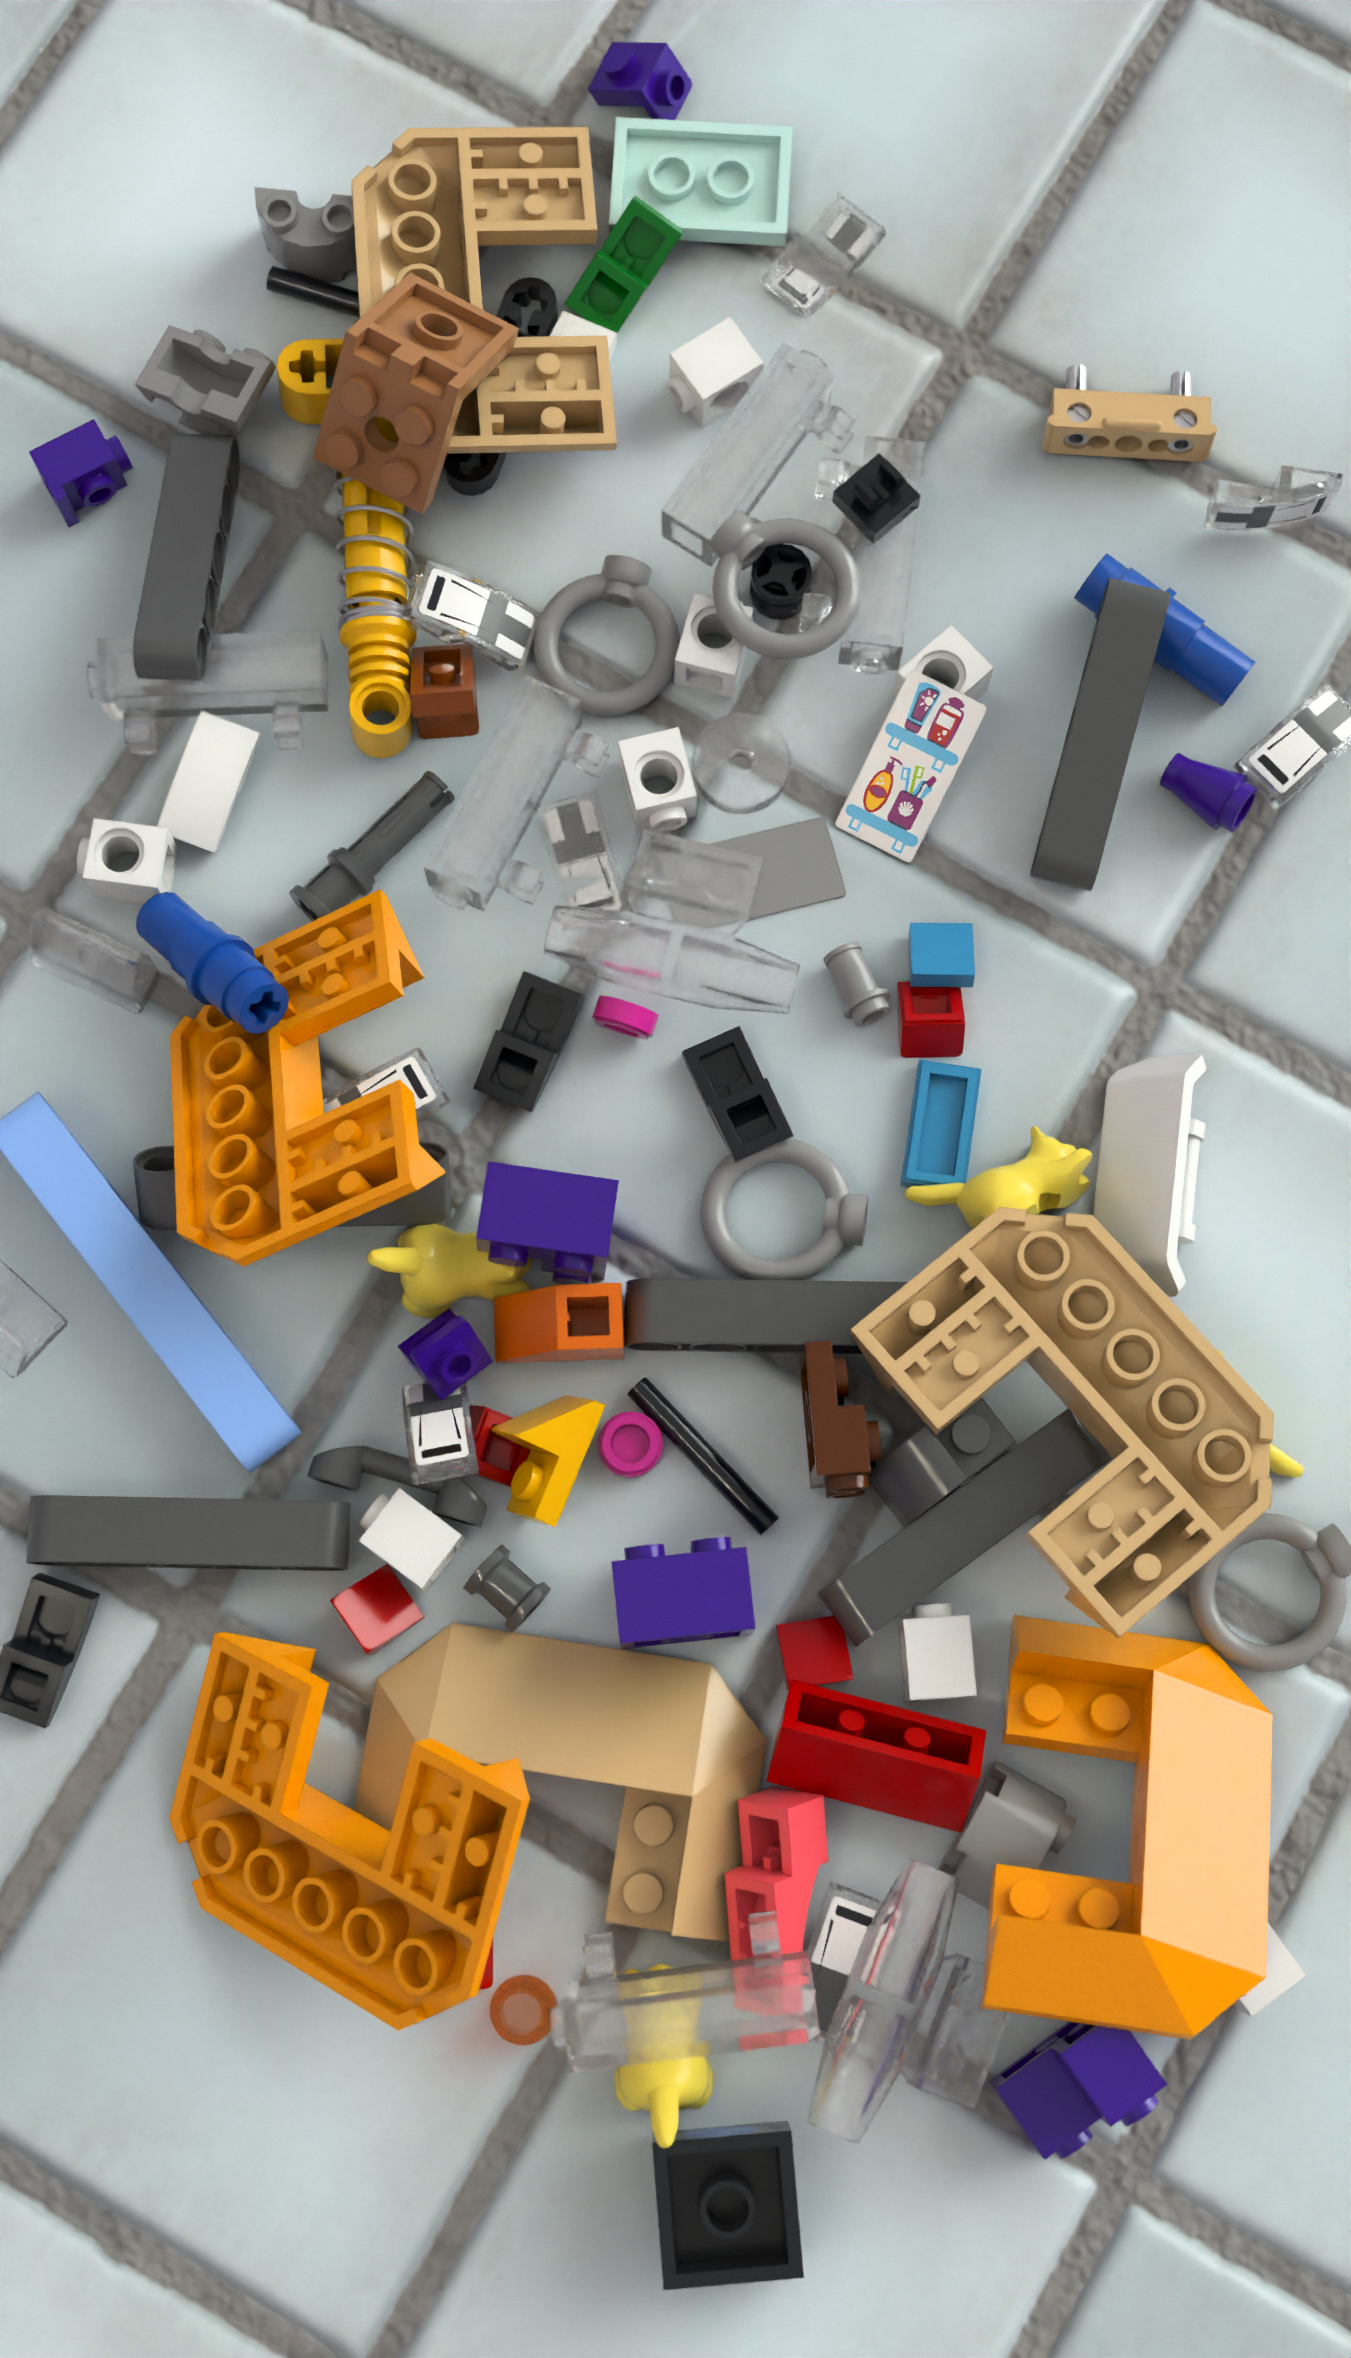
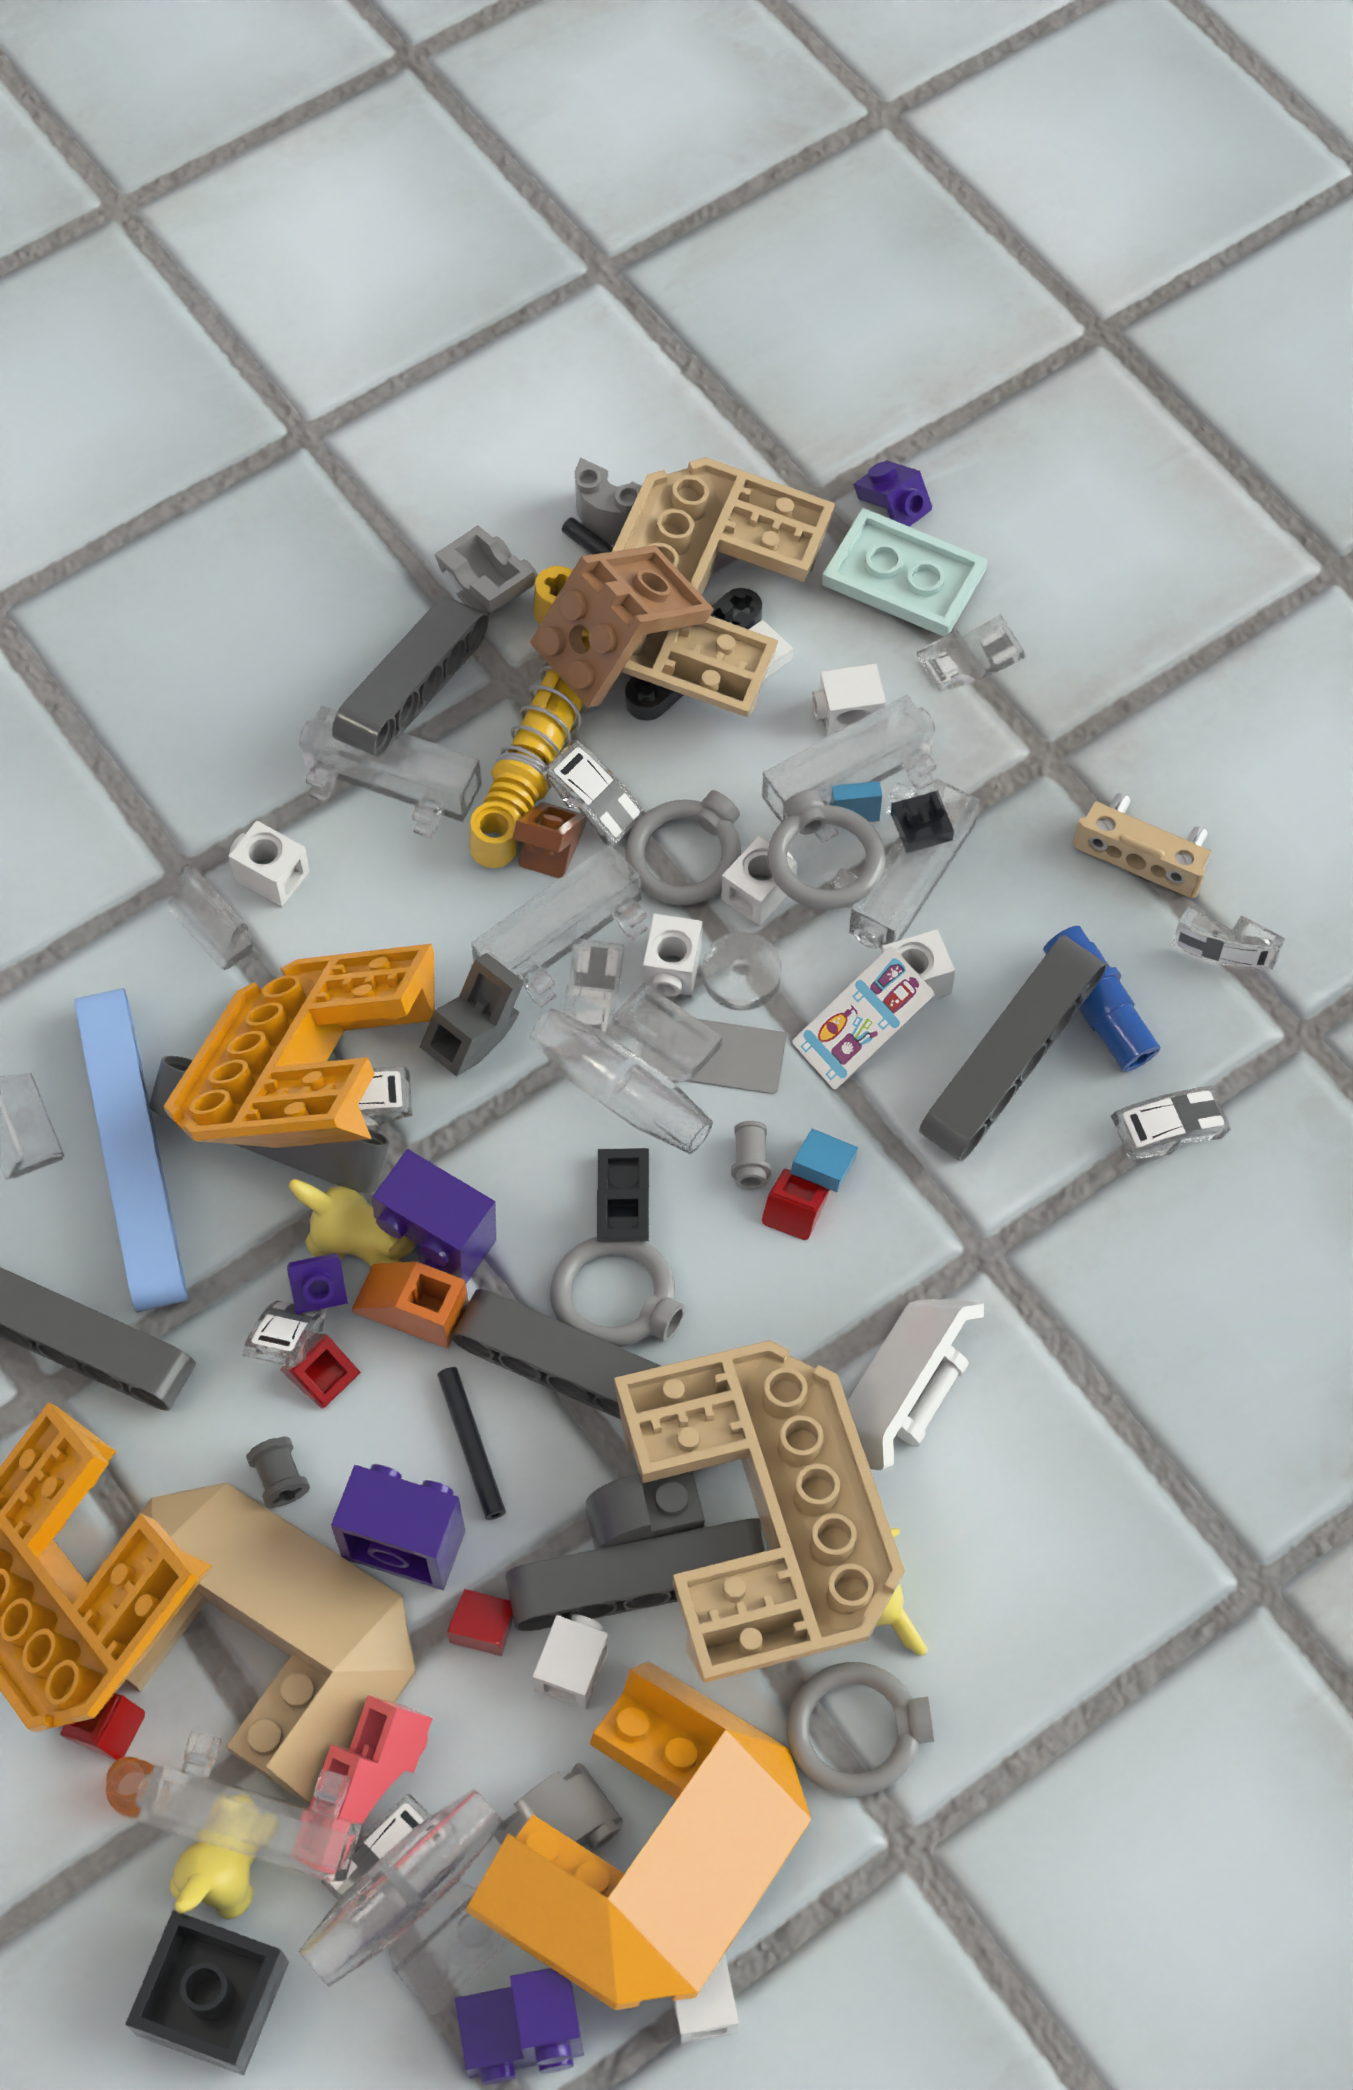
camera: 25 degrees right, 15 degrees down
dark purple brick [29,419,133,527] -> none
blue piece [136,892,289,1034] -> none
white slope [157,711,261,853] -> none
dark grey pin [289,771,455,921] -> none
dark grey bar [307,1445,487,1527] -> none
slope [330,1564,425,1656] -> none
white brick [359,1488,466,1592] -> none
black slope [473,971,585,1112] -> none
yellow slope [491,1395,606,1527] -> none
green slope [564,196,684,333] -> none
dark pink tile [592,996,659,1039] -> none
dark pink tile [598,1411,663,1478] -> none
black wheel [750,544,812,620] -> none
red brick [766,1679,987,1833] -> none
reddish brown plate [799,1340,881,1498] -> none
dark azure tile [900,1059,982,1187] -> none
light yellow animal [905,1126,1092,1229] -> none
dark purple cone [1160,753,1258,832] -> none
none -> dark grey brick [420,953,524,1077]
none -> dark azure tile [830,781,882,826]

